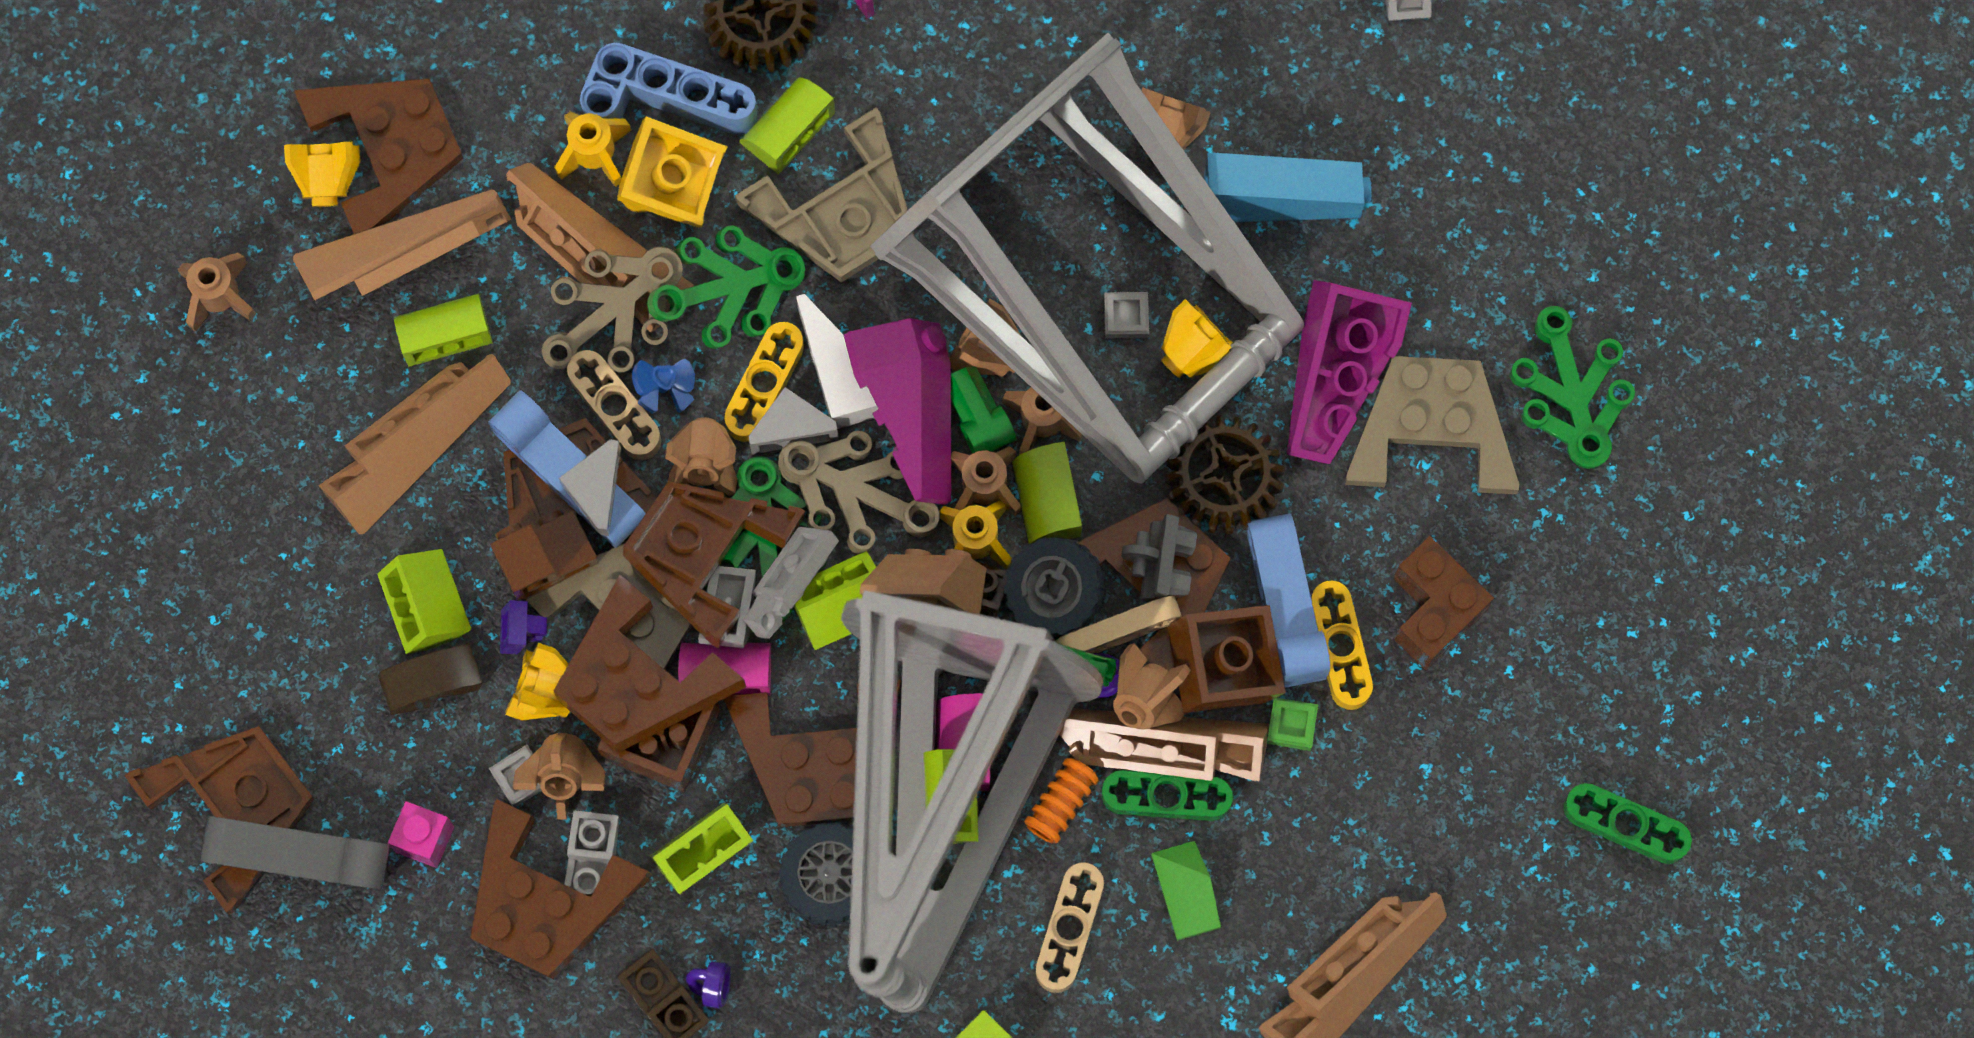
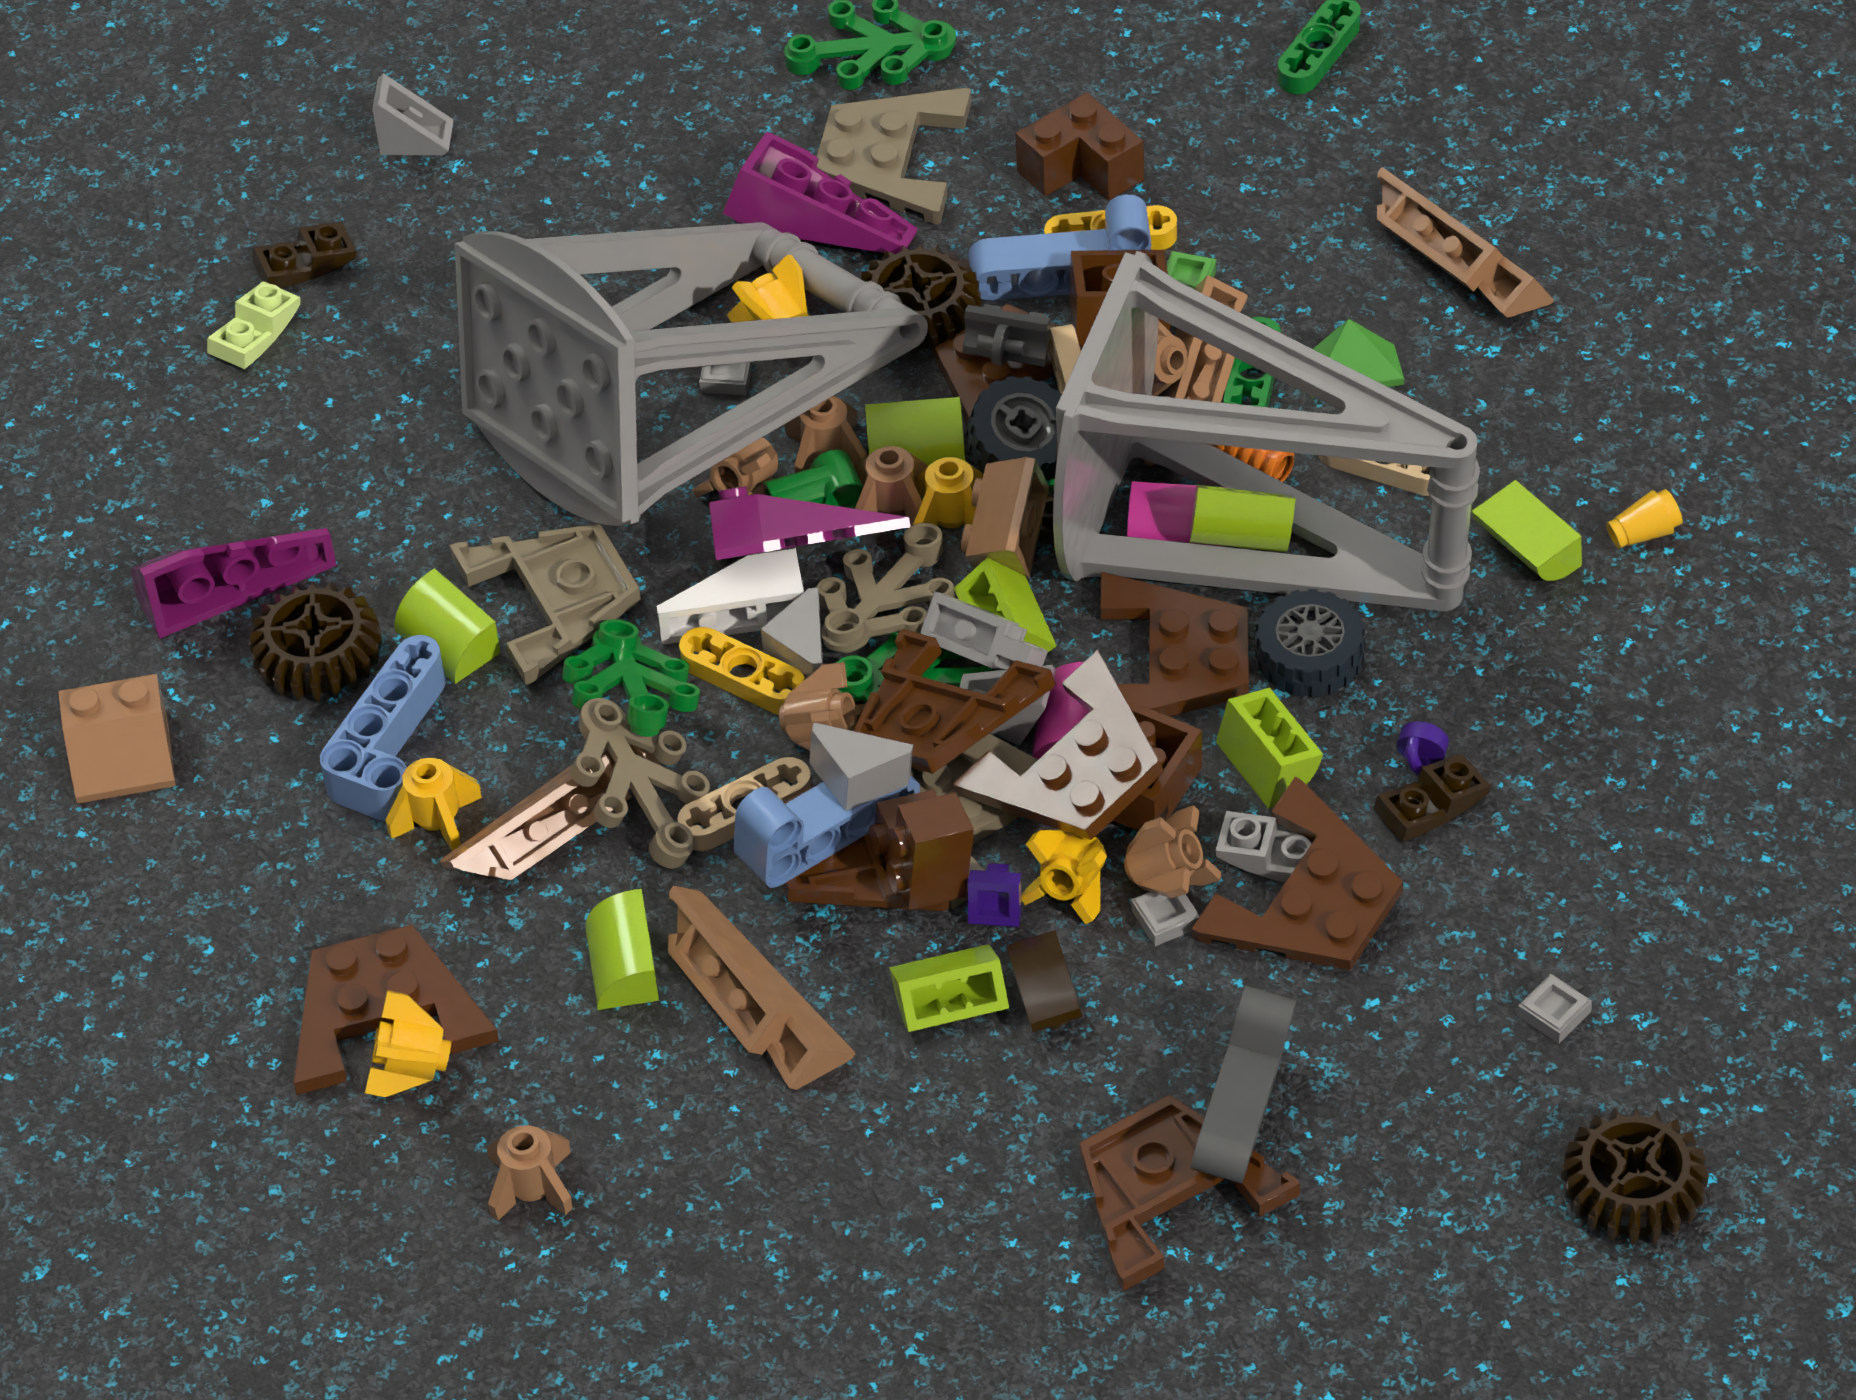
camera: 80 degrees left, 25 degrees down
medium nougat wedge [293,189,511,301] -> none
dark pink brick [388,801,454,868] -> none
yellow slope [617,117,727,228] -> none
blue piece [632,359,695,414] -> none
dark azure slope [1204,153,1371,222] -> none

